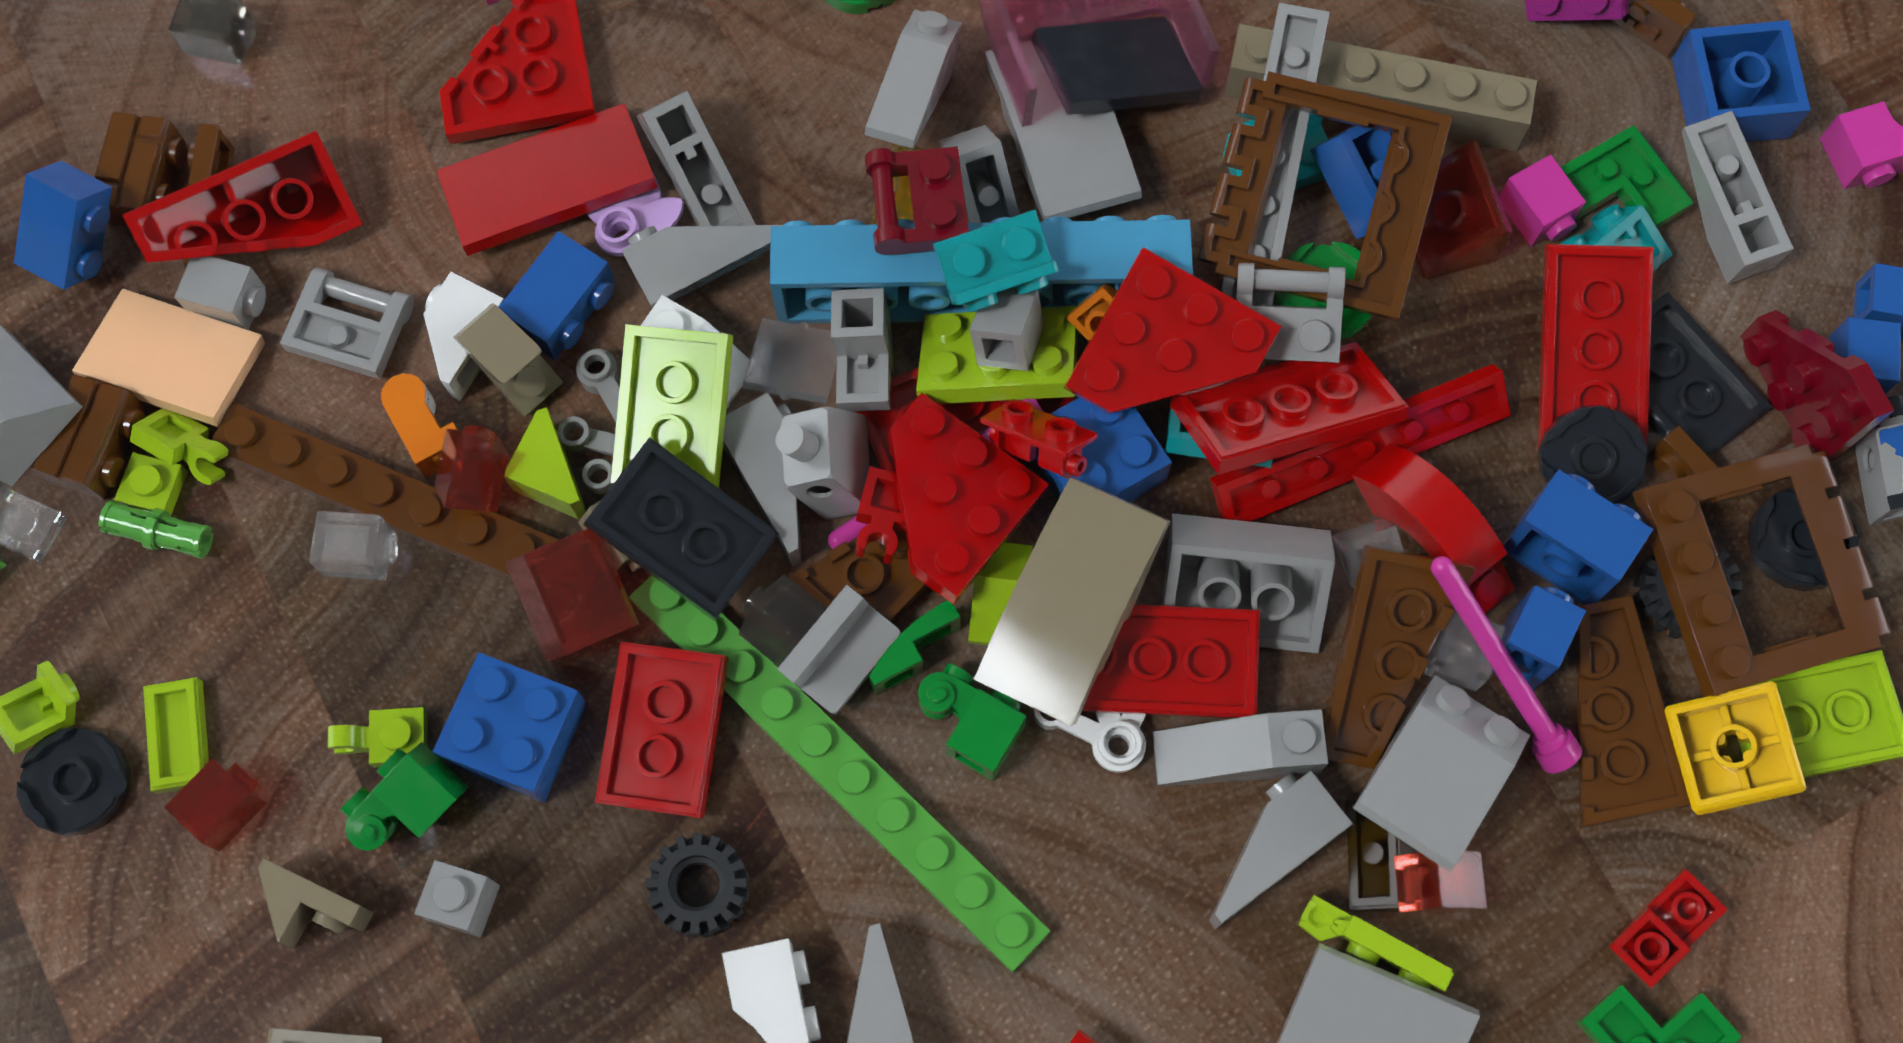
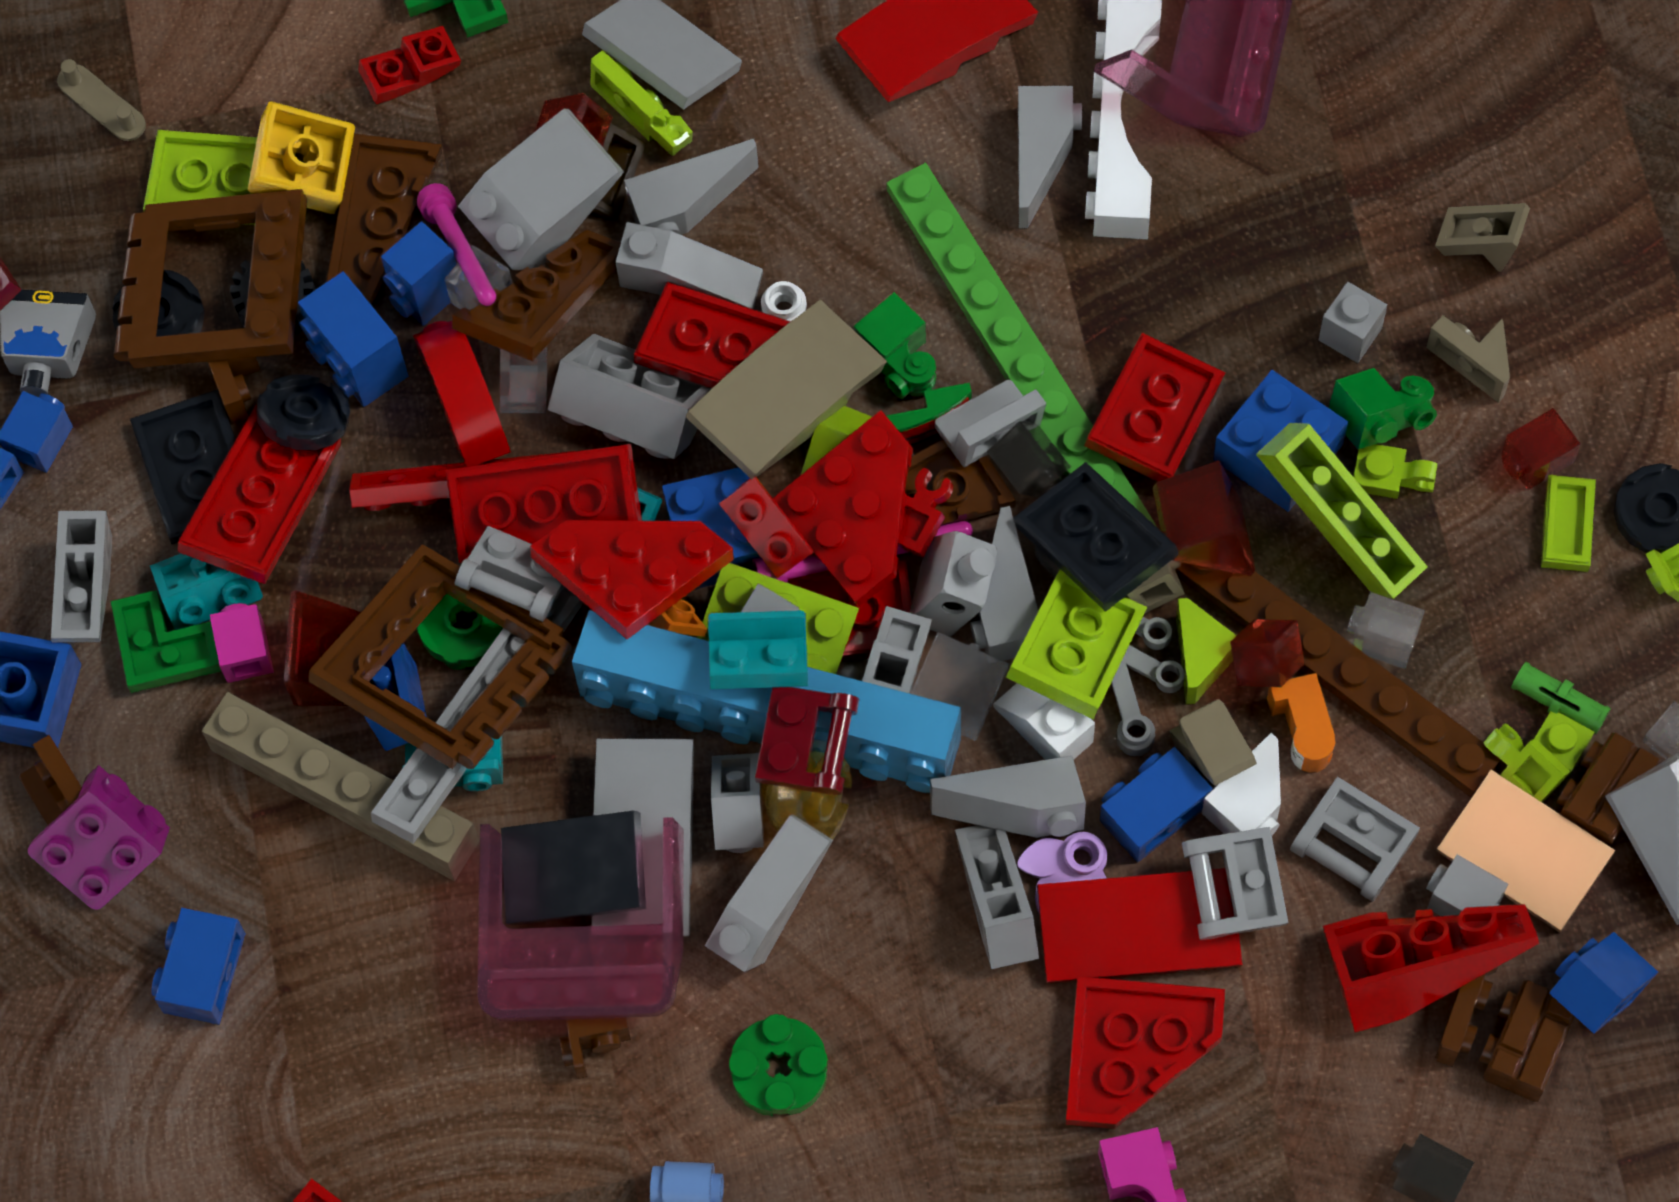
camera: 160 degrees left, 5 degrees down
black tyre [646,833,750,938] -> none
dark red plate [1740,310,1894,463] -> none
none -> light grey plate [1182,827,1288,940]
none -> lime brick [1256,423,1428,599]

